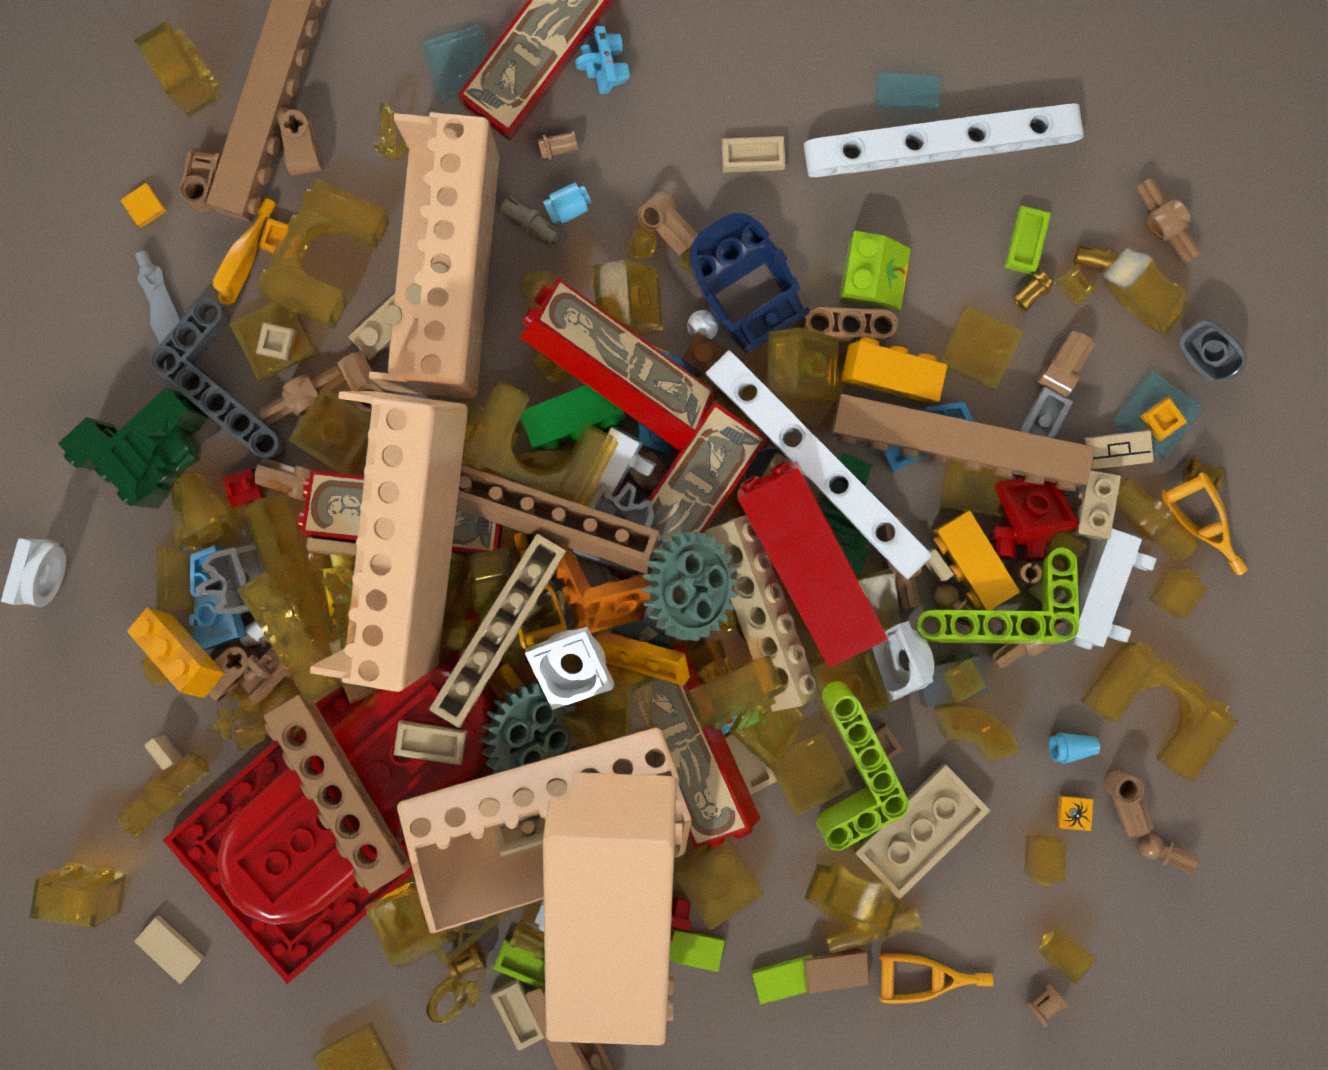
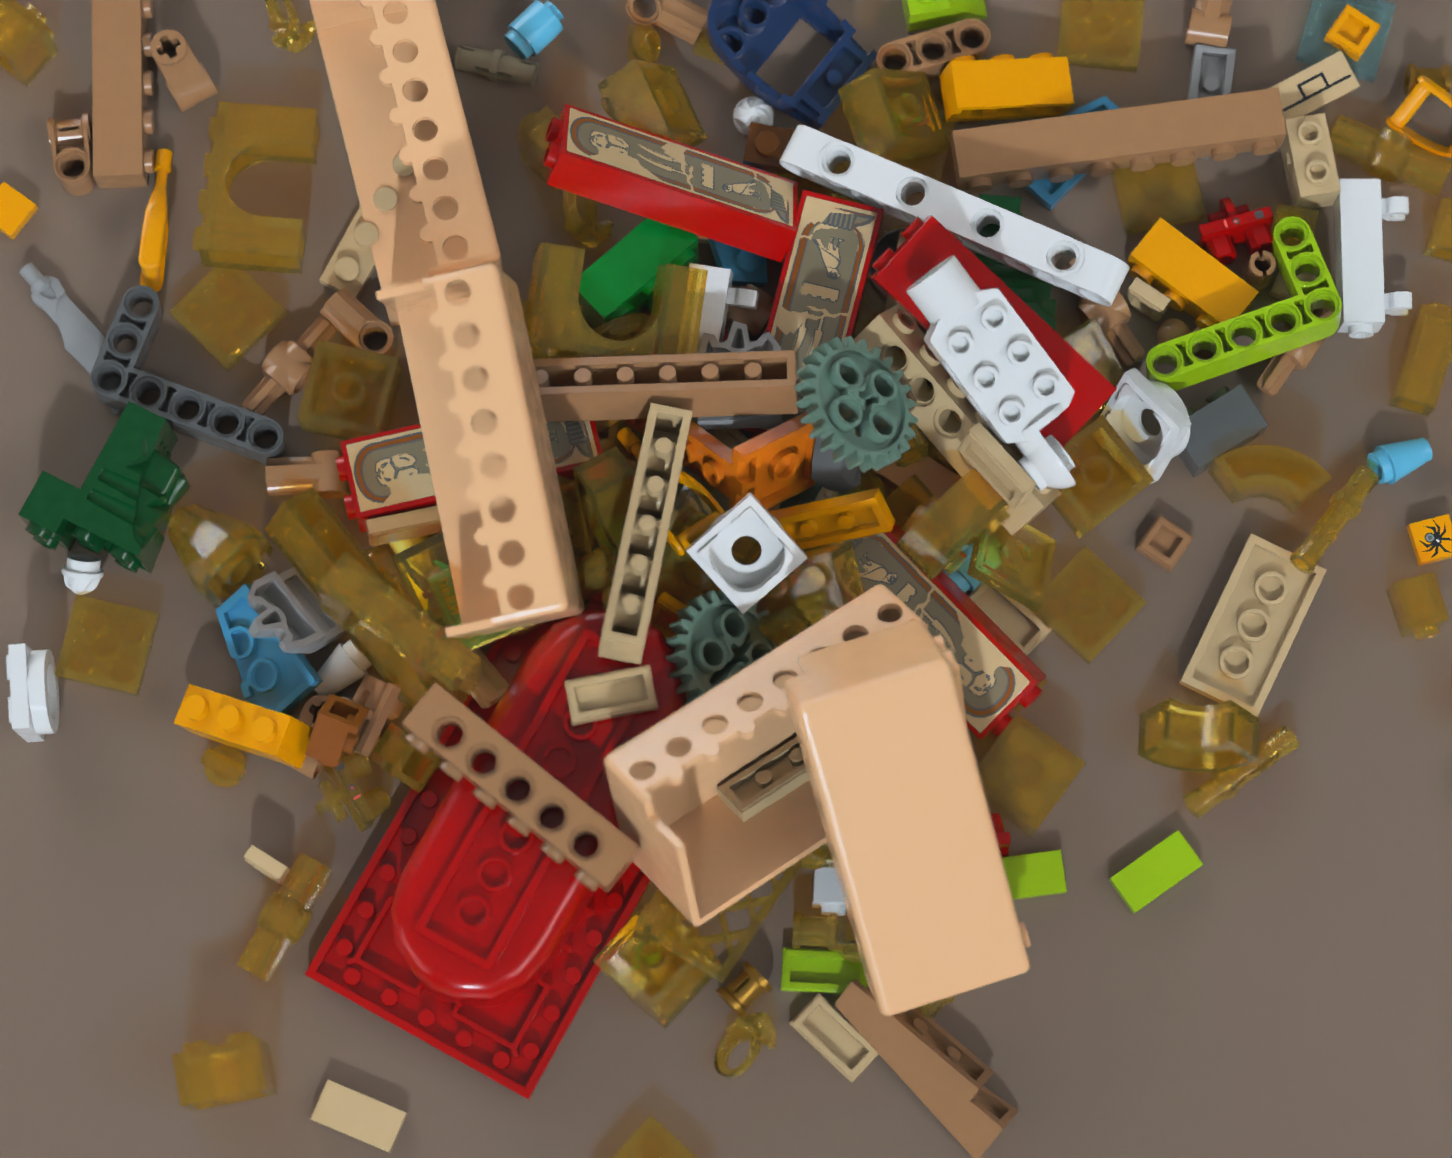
camera: 20 degrees left, 10 degrees down
clear yellow tile [156,546,193,610] -> none
red tile [222,468,265,508] -> none
tan tile [256,322,297,361] -> none
light orange tile [257,218,300,259] -> none
medium nougat tile [803,950,869,994] -> none
lime beam [816,681,909,850] -> none
light orange piece [878,953,994,1003] -> none
clear yellow plate [941,658,987,703] -> none
red tile [994,477,1079,541] -> none
none -> clear yellow plate [55,595,160,696]
none -> white plate [61,554,104,595]
none -> dark orange brick [305,694,370,767]
none -> white brick [906,255,1076,492]
none -> tan tile [958,422,1037,510]
none -> clear yellow pin [1290,466,1379,574]

